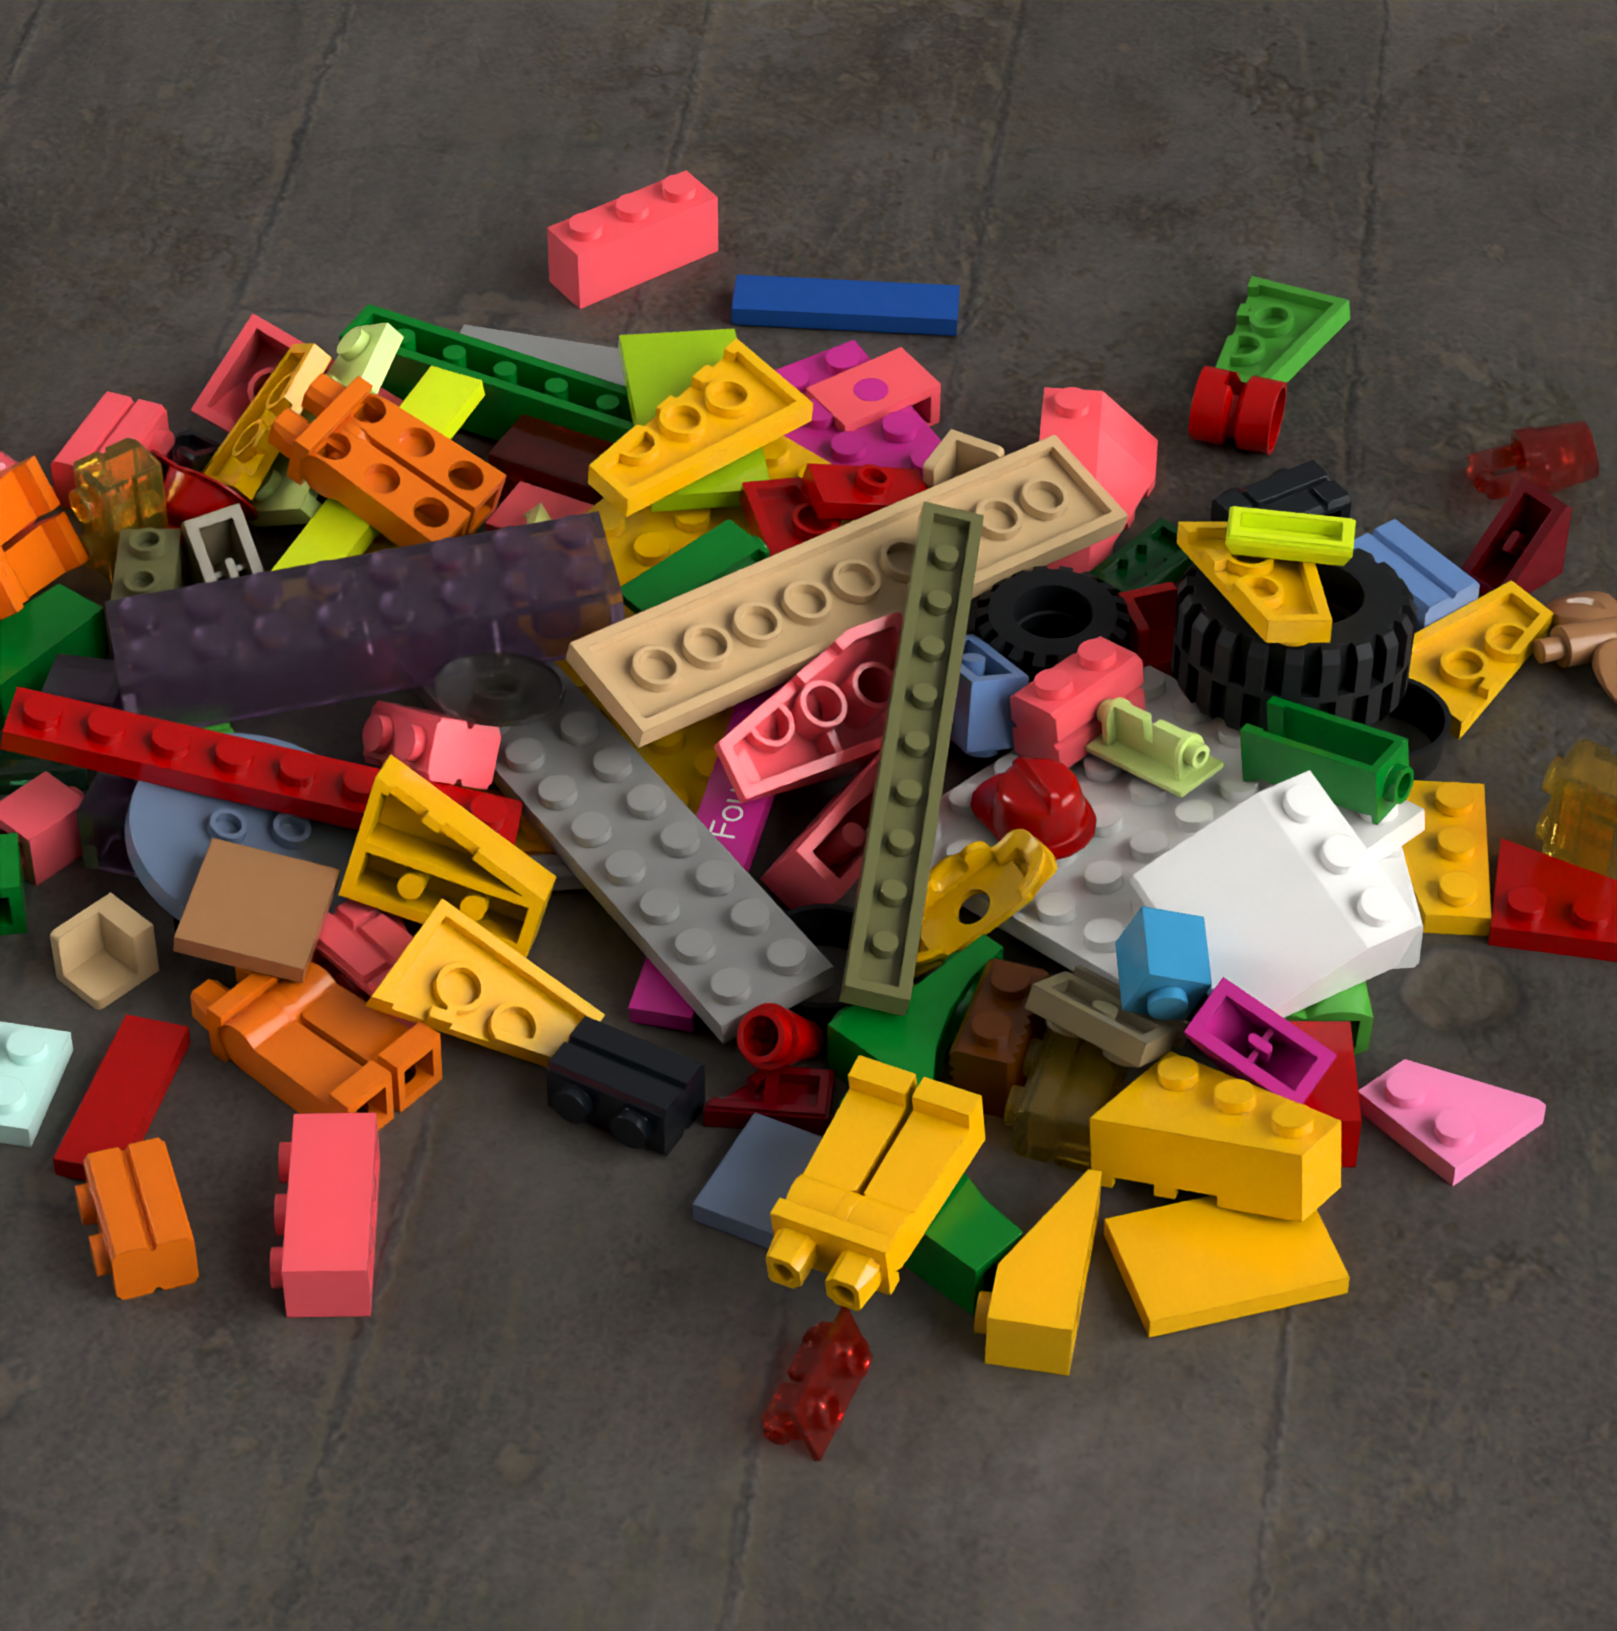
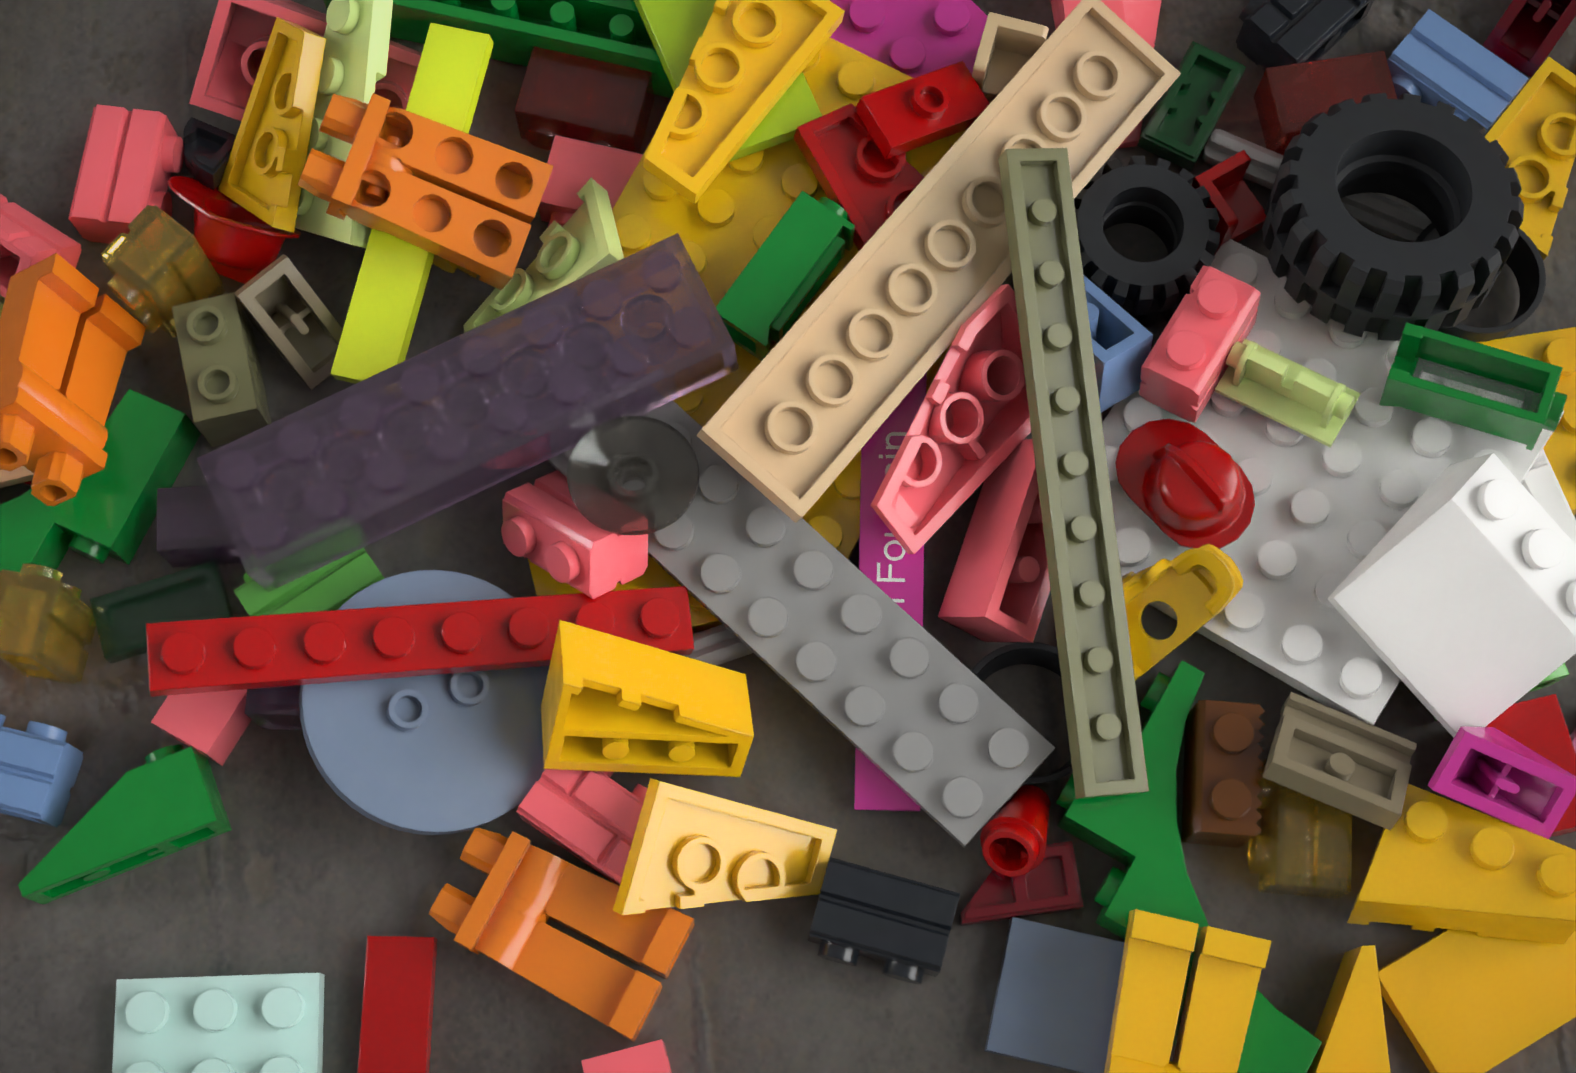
camera: 15 degrees left, 30 degrees up
tan panel [50,892,159,1010] -> none
medium nougat tile [173,838,340,984] -> none
dark azure brick [1115,906,1212,1021] -> none
yellow wing [1176,522,1333,647] -> none
neon yellow tile [1225,506,1356,566] -> none

